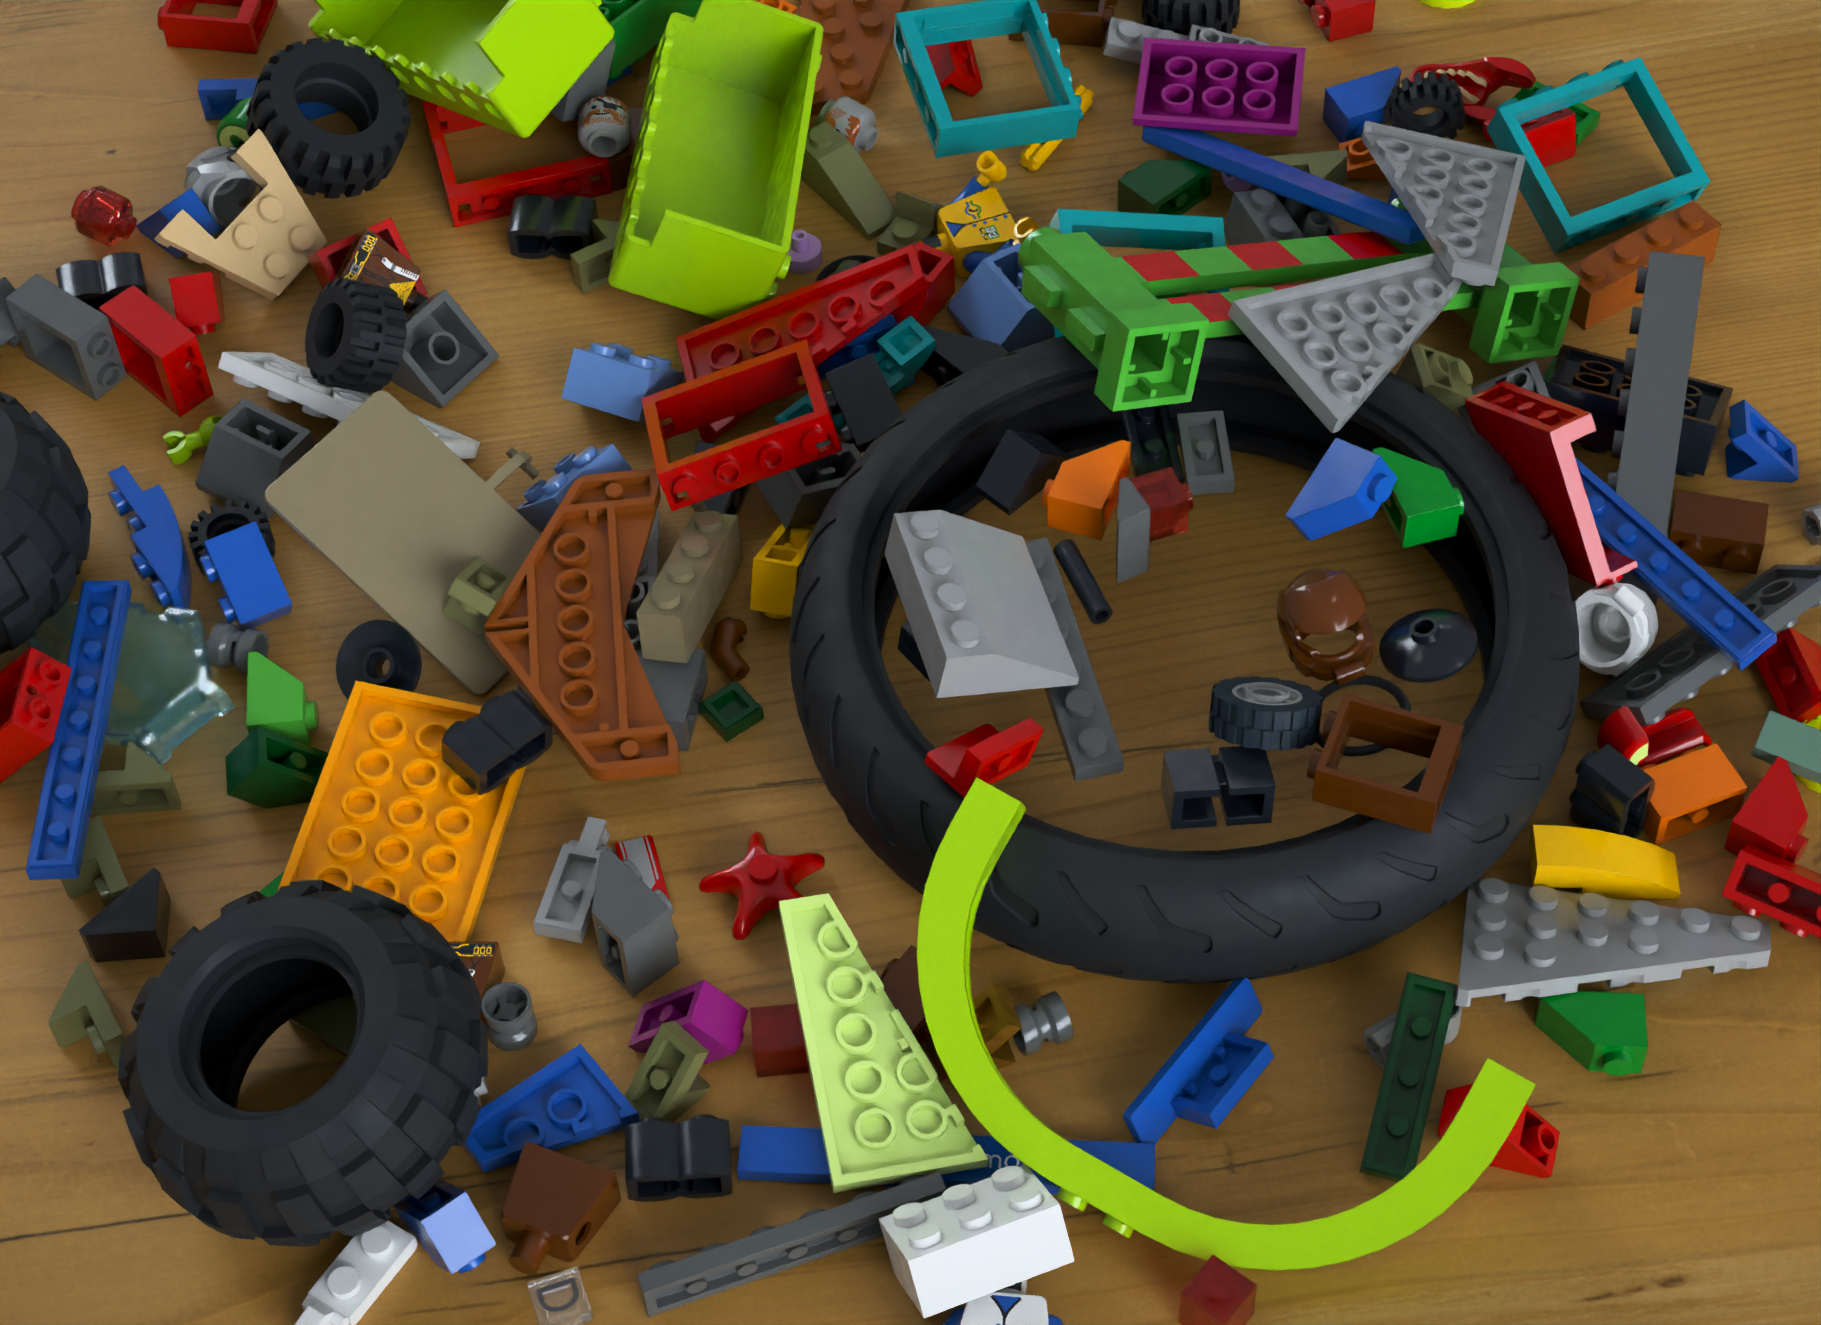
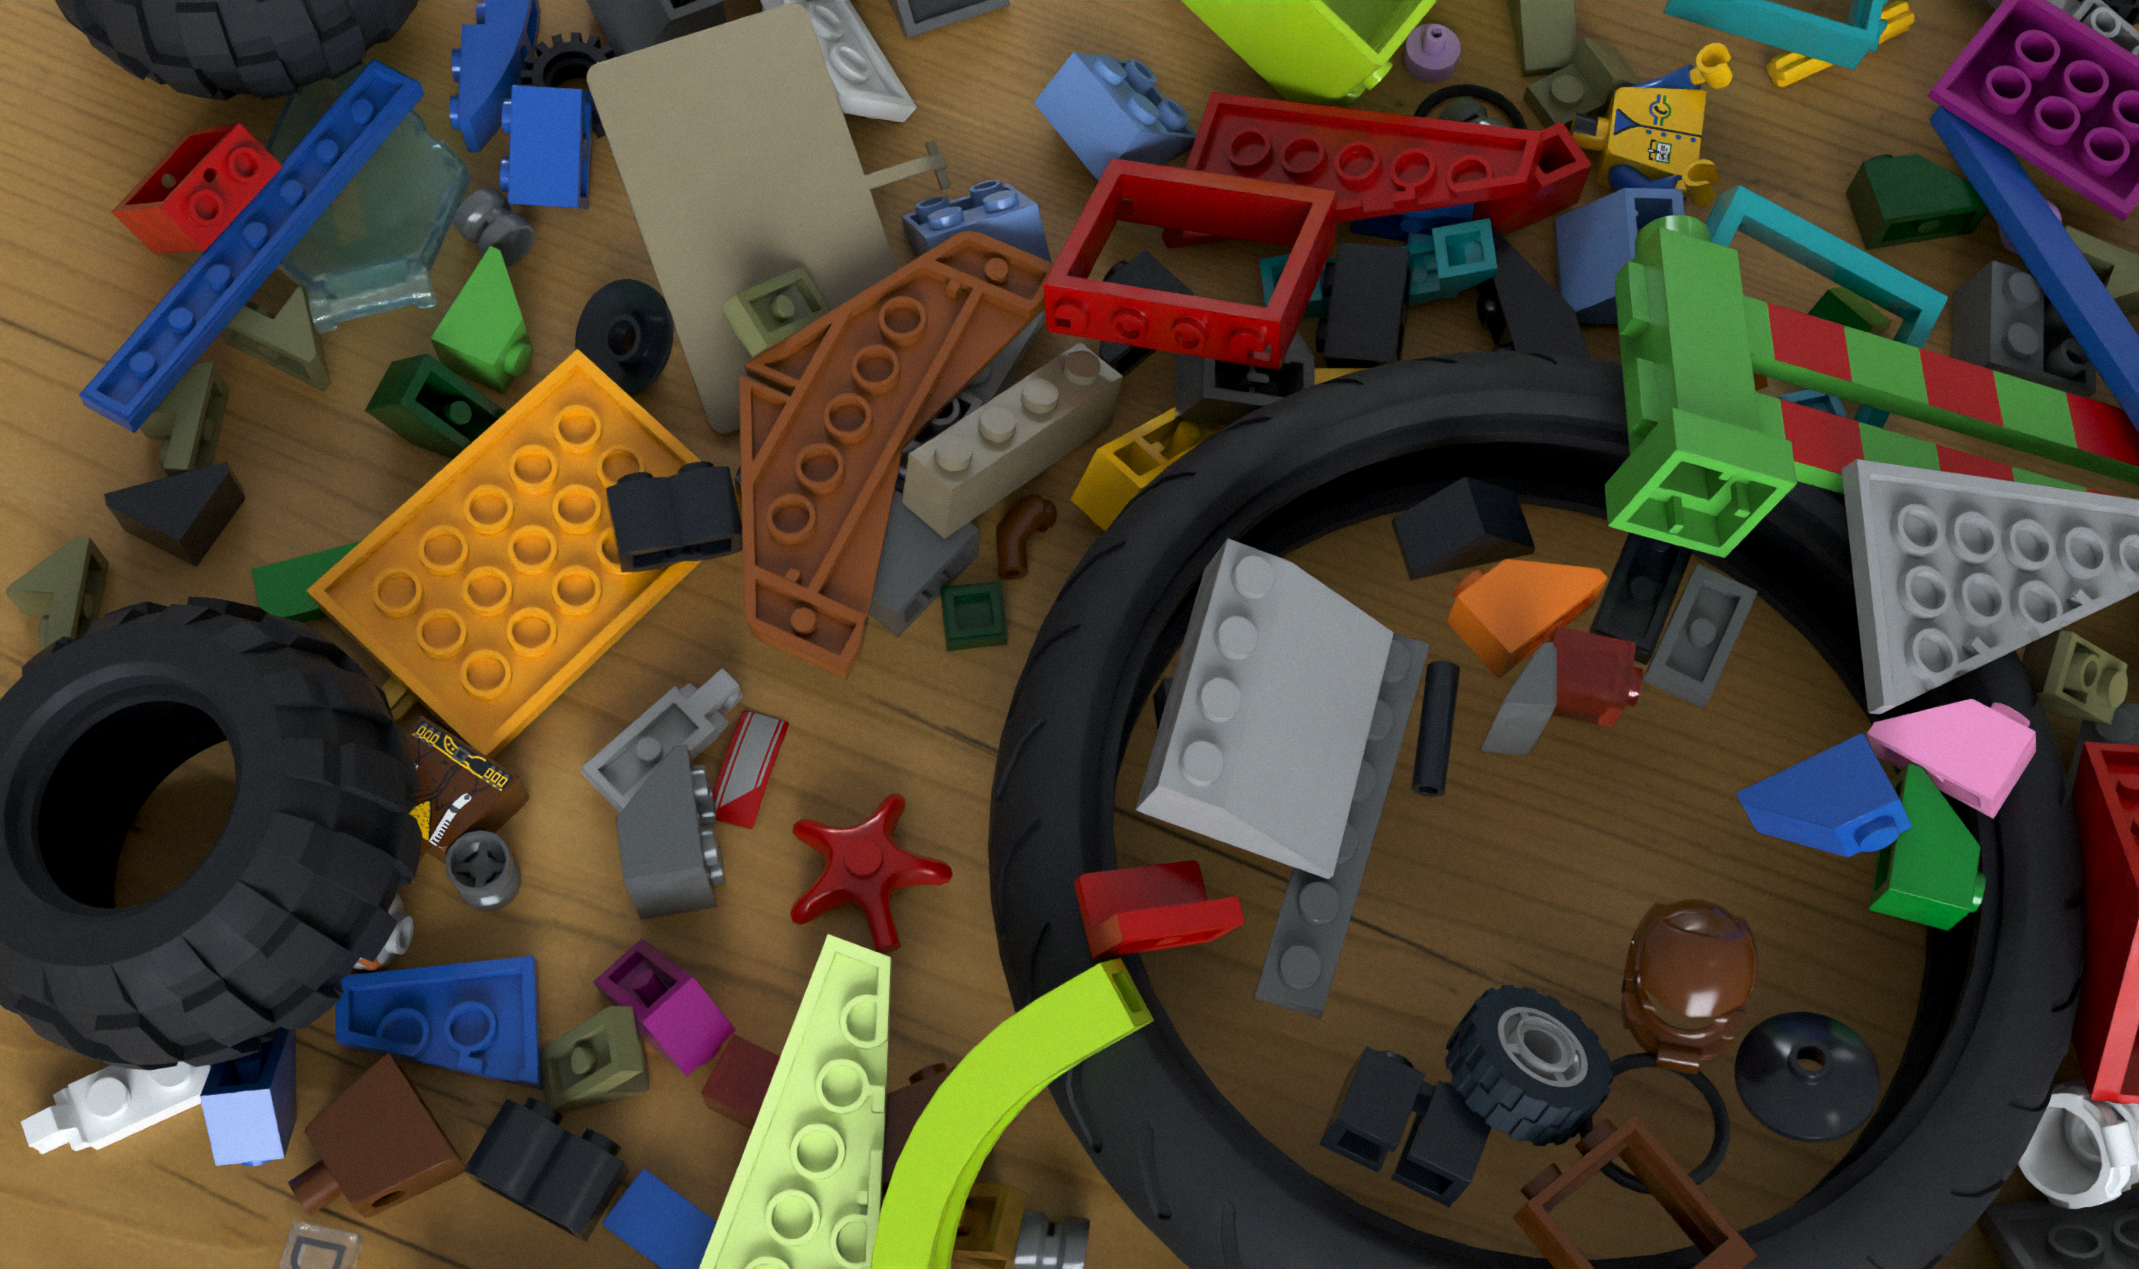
camera: 25 degrees right, 15 degrees up
none -> bright pink slope [1867,699,2036,819]

